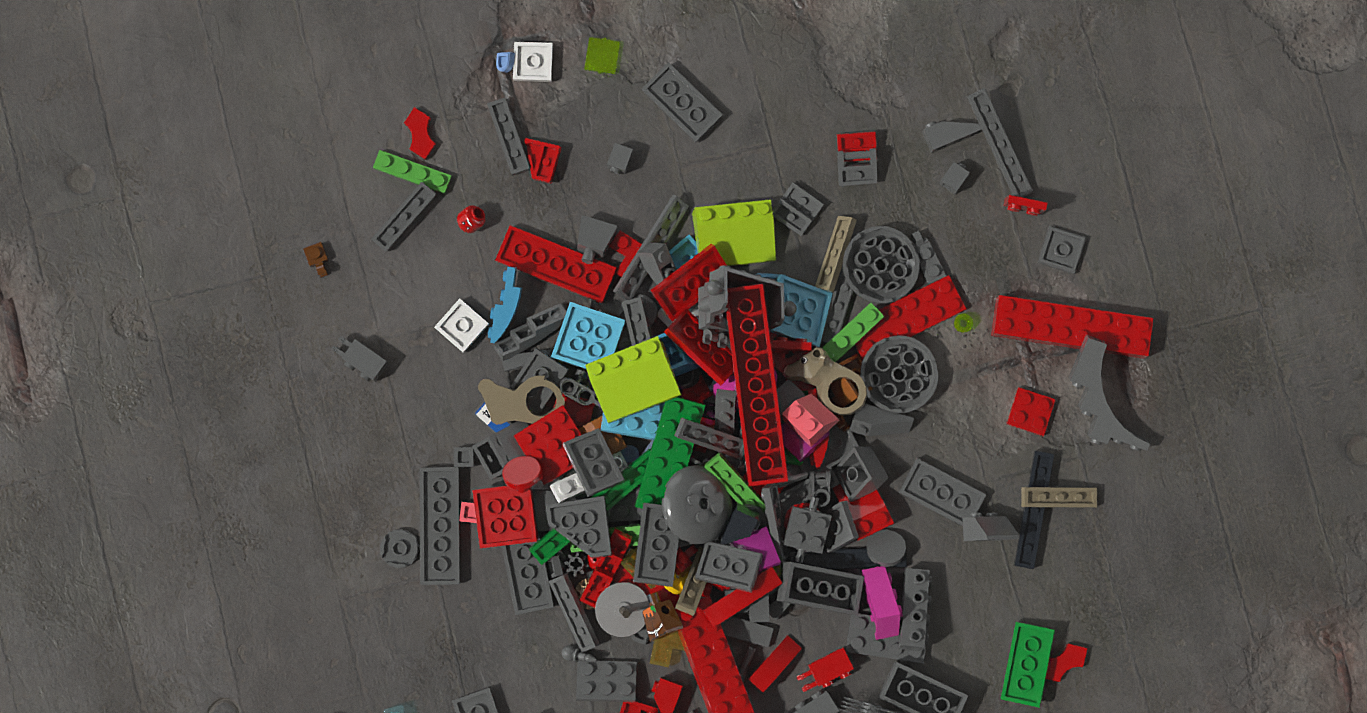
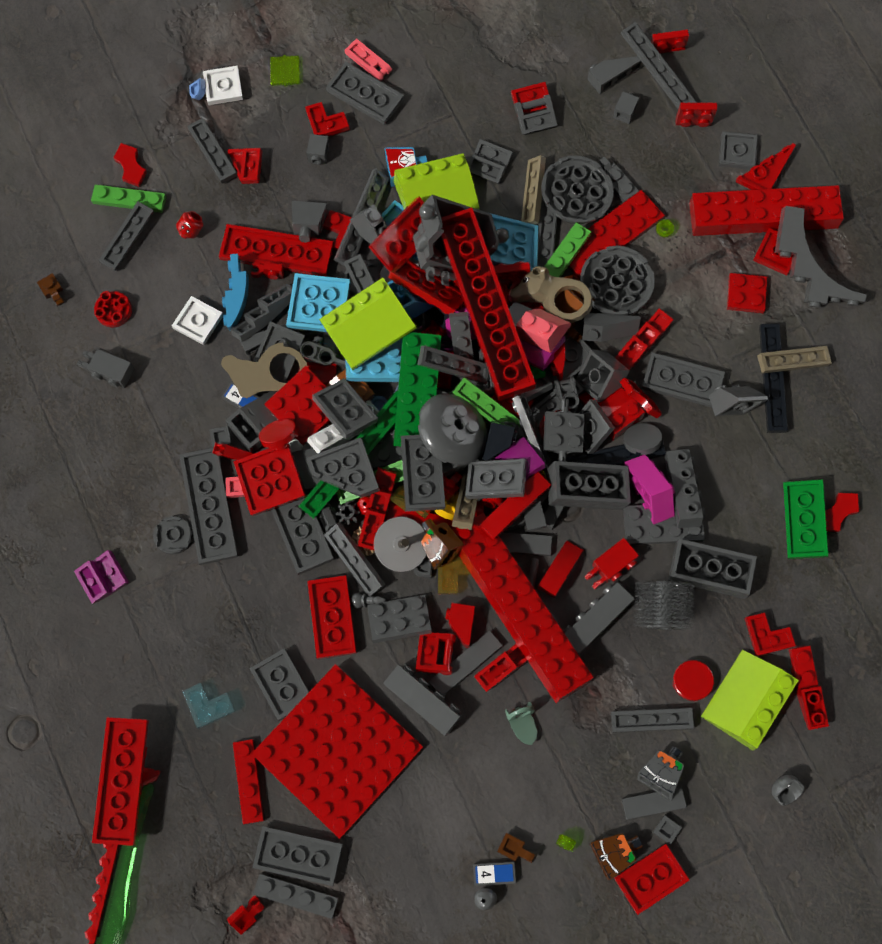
camera: 10 degrees left, 10 degrees down
none -> magenta slope [74,550,129,604]
none -> red tile [94,291,132,328]
none -> red piece [212,442,253,461]
none -> red plate [251,262,285,280]
none -> red plate [305,102,350,136]
none -> red plate [307,575,356,659]
none -> coral plate [345,38,392,82]
none -> torso [385,147,427,187]
none -> red slope [615,308,674,370]
none -> red tile [620,378,662,418]
none -> red plate [651,29,689,53]
none -> red wing [736,143,796,190]
none -> red plate [753,228,793,276]

